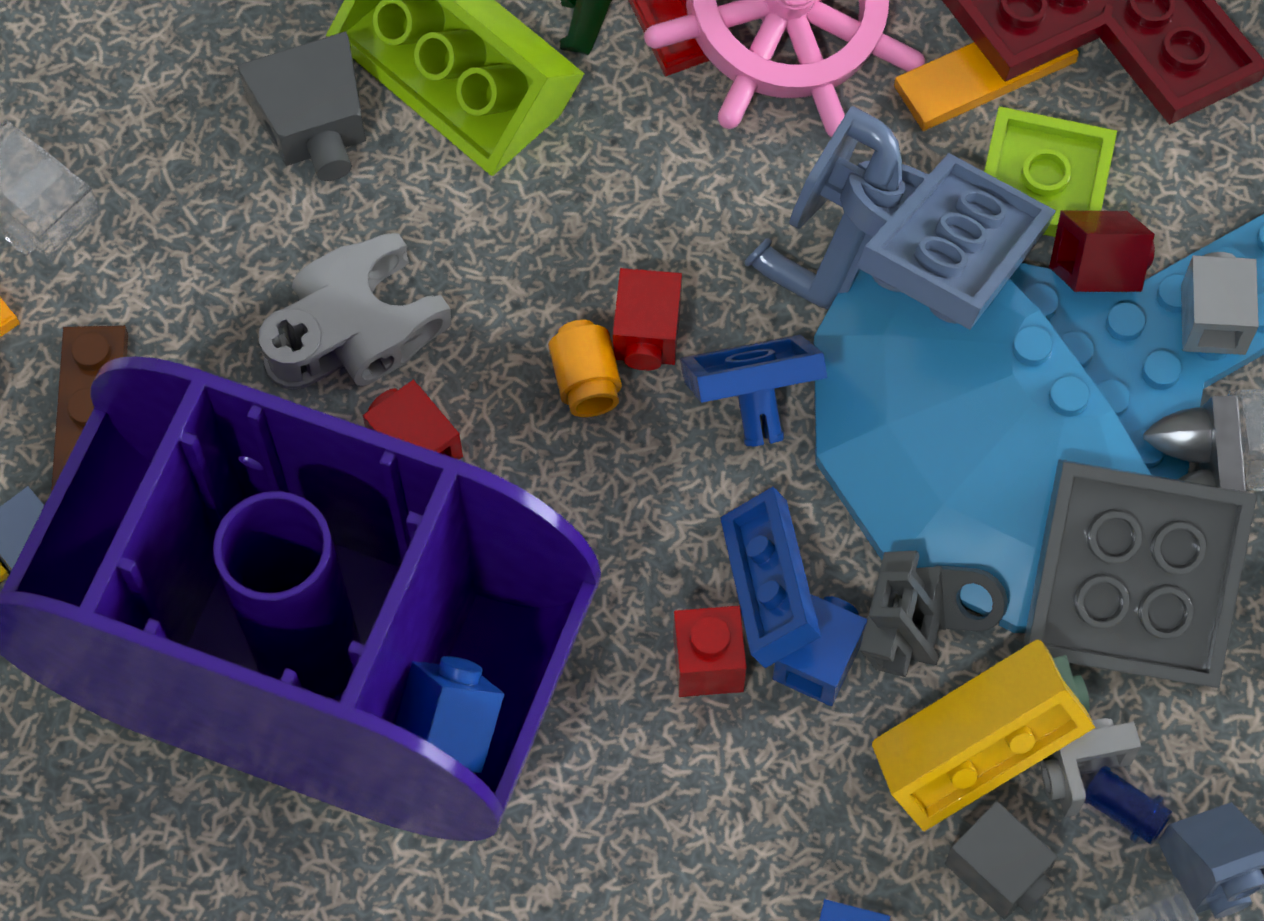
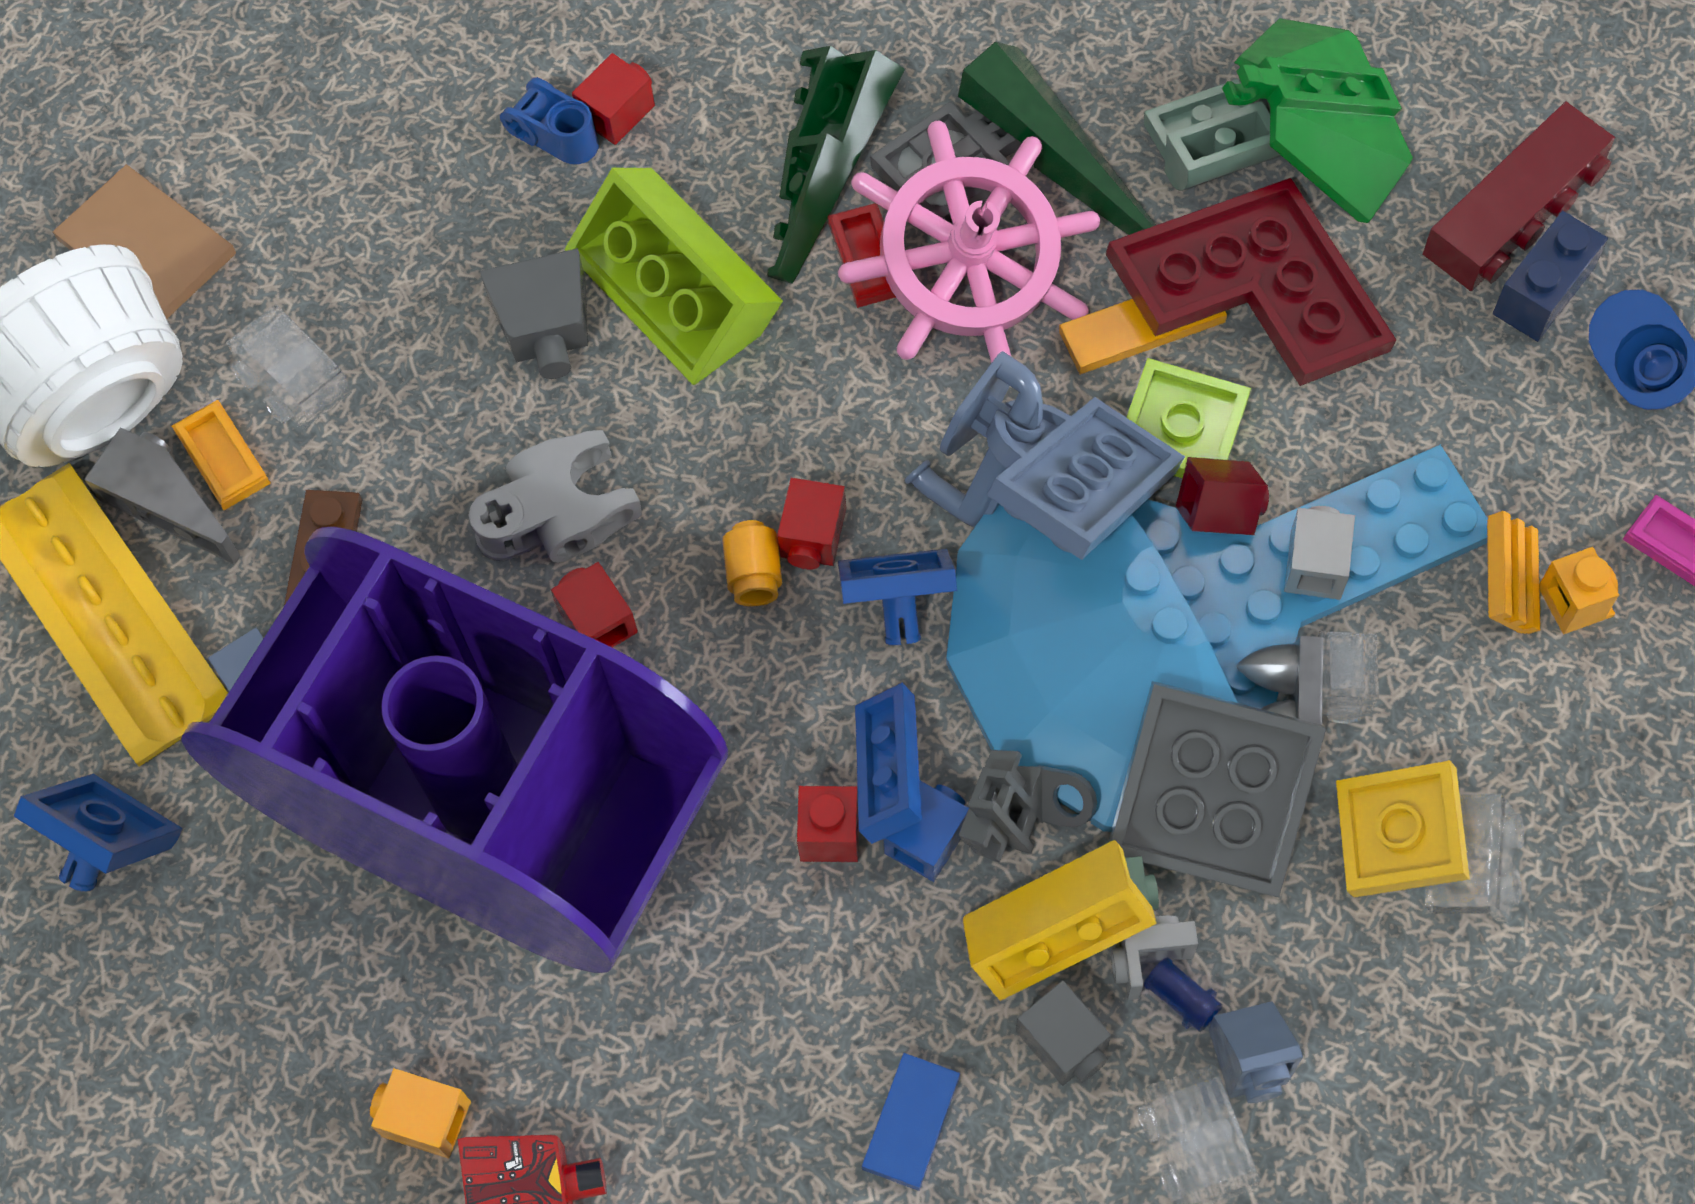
camera: 10 degrees right, 0 degrees up
blue brick [395,656,504,773] -> none

